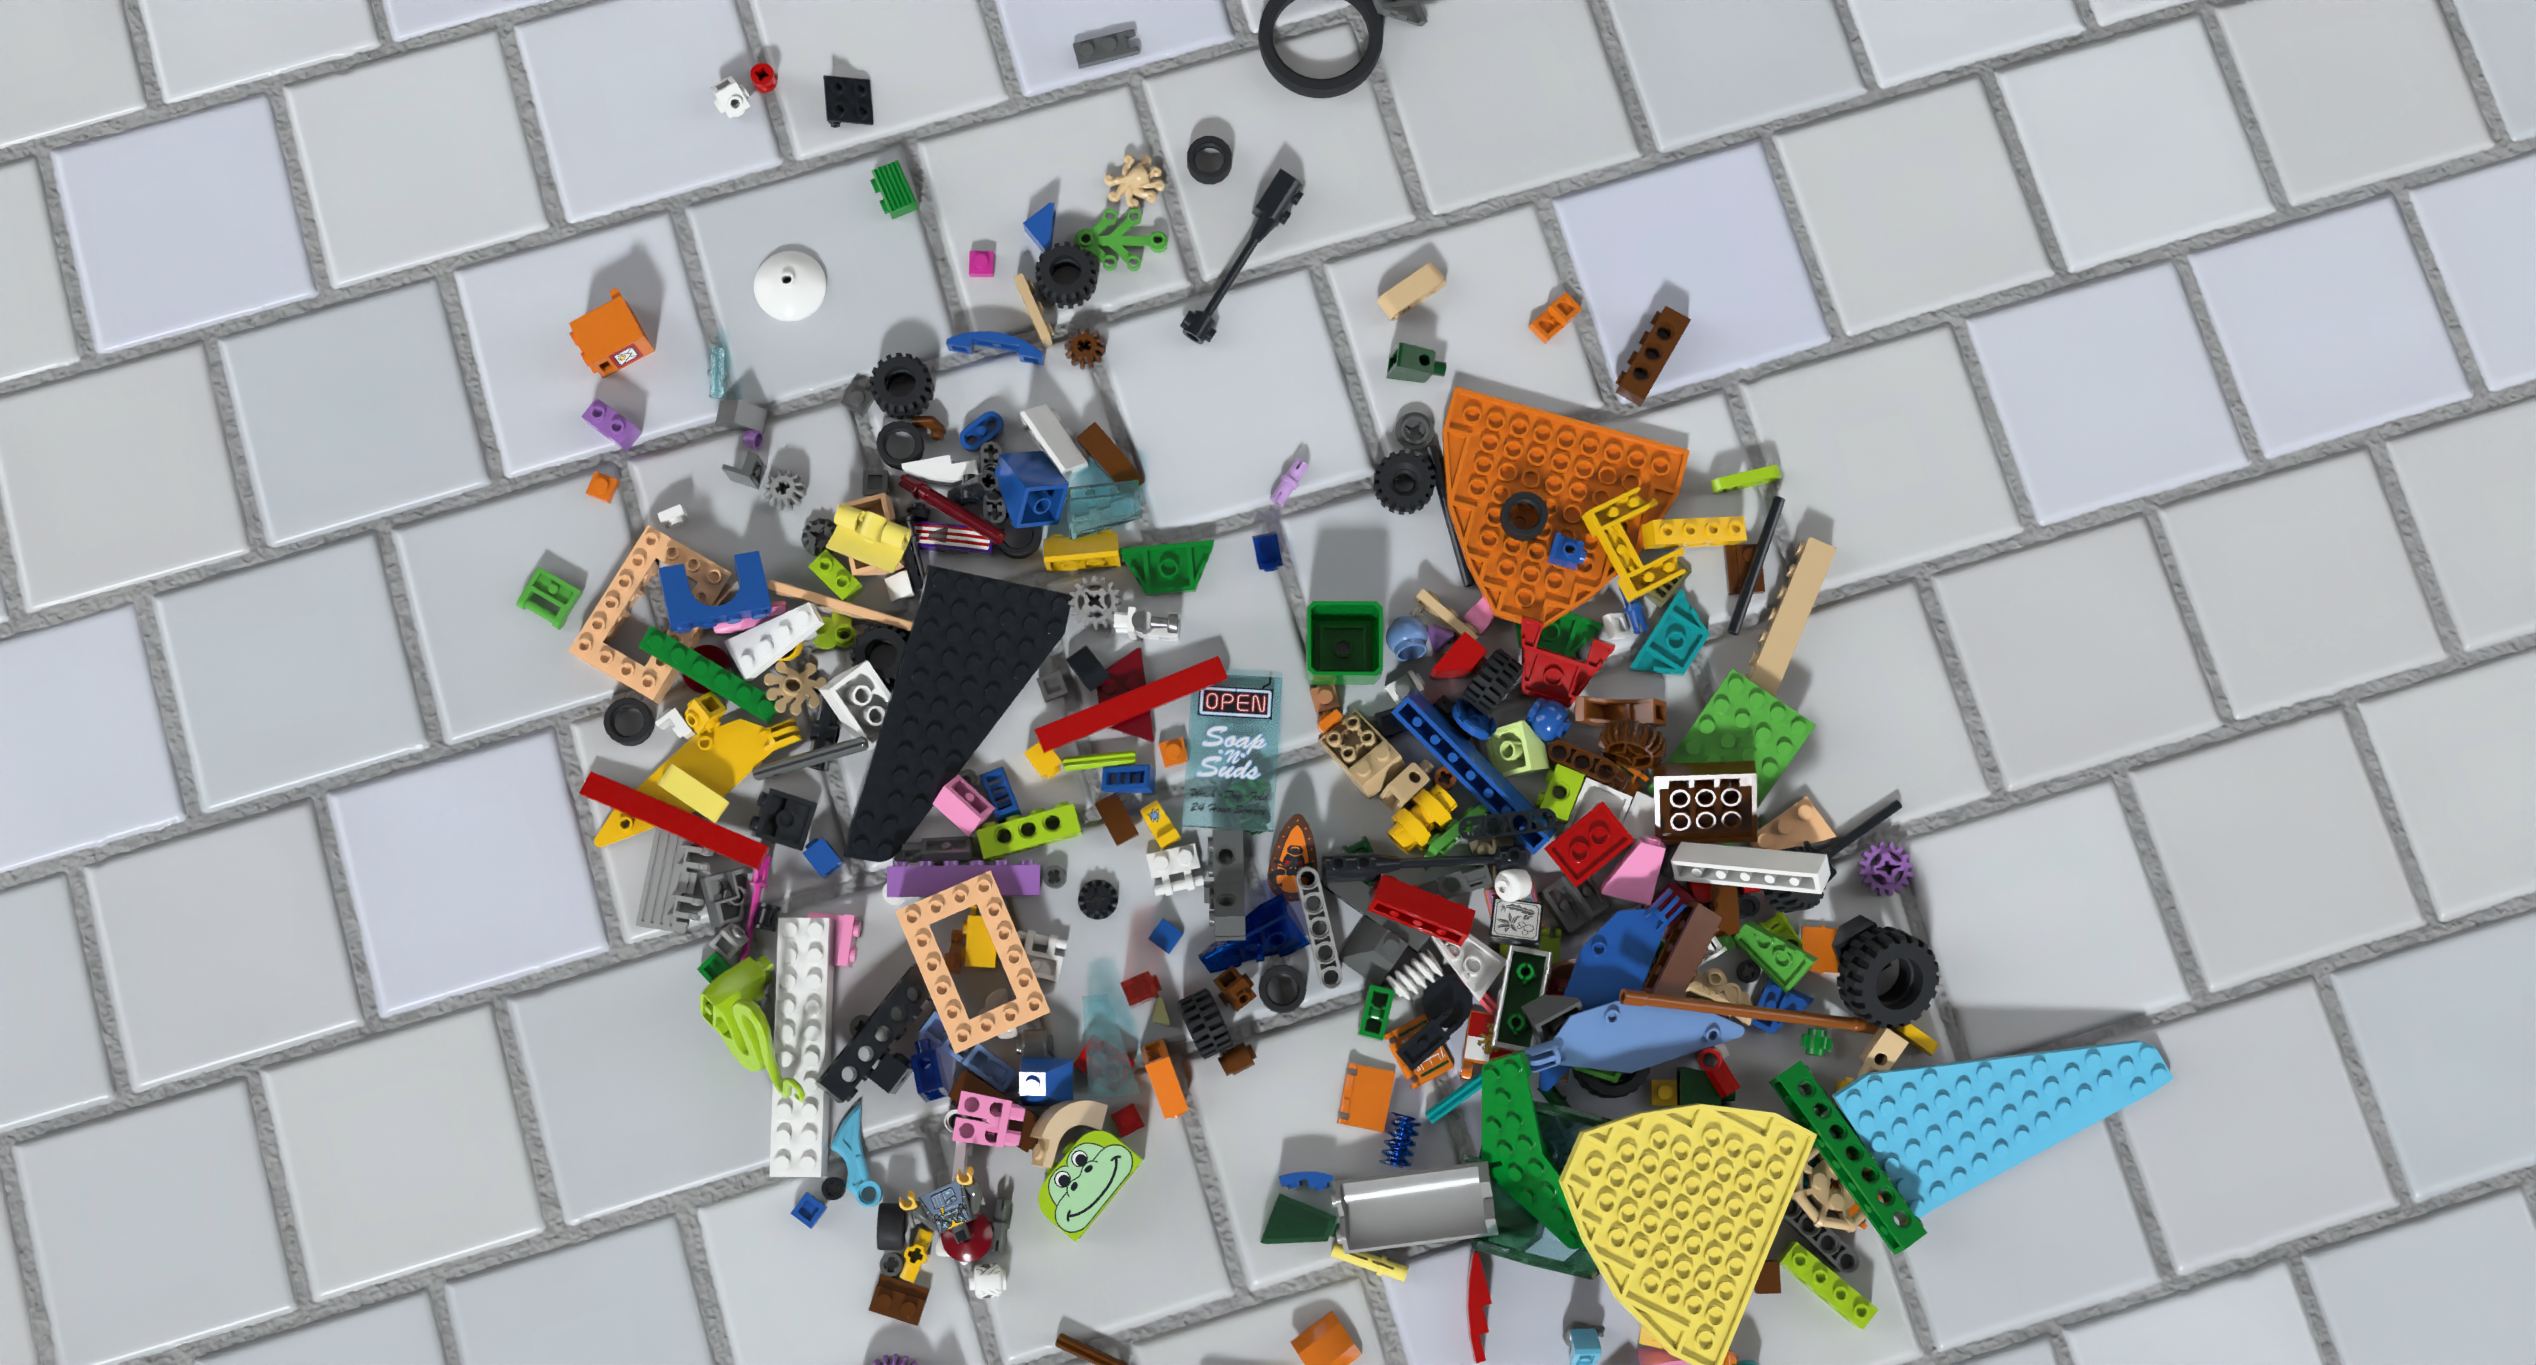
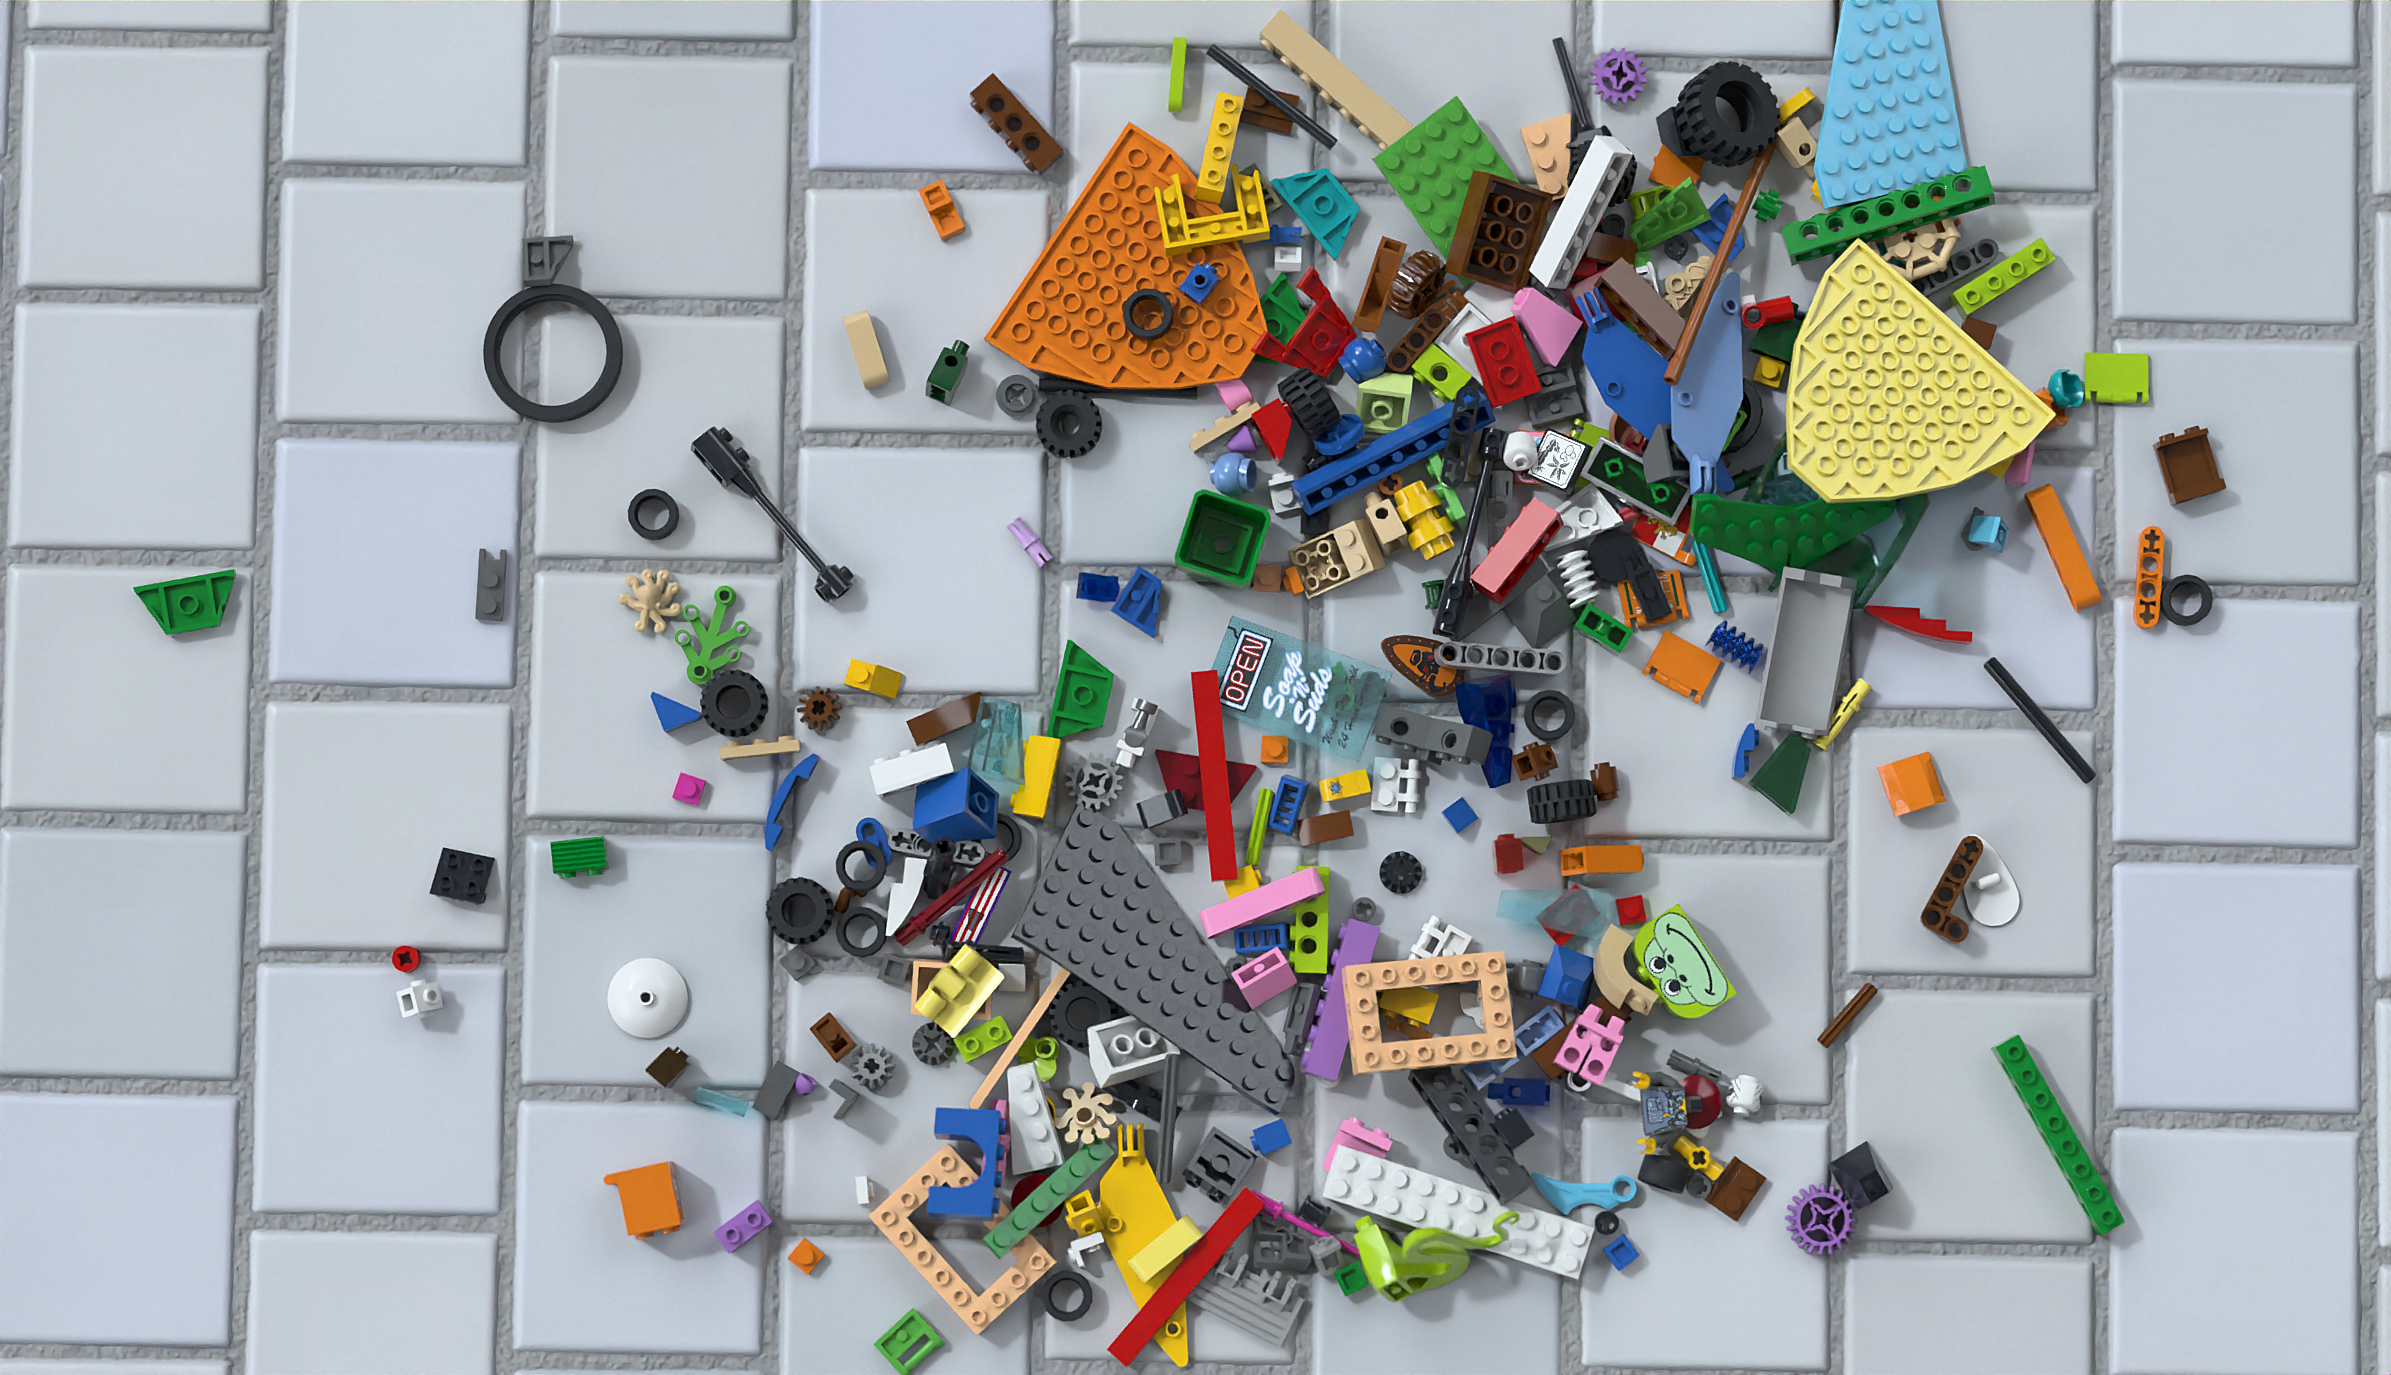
camera: 70 degrees left, 5 degrees up
none -> dark brown slope [645,1046,691,1089]
none -> reddish brown slope [809,1011,857,1063]
none -> black tyre [836,840,886,892]
none -> yellow slope [844,659,903,699]
none -> blue wing [1110,566,1161,638]
none -> bright pink beam [1199,867,1325,939]

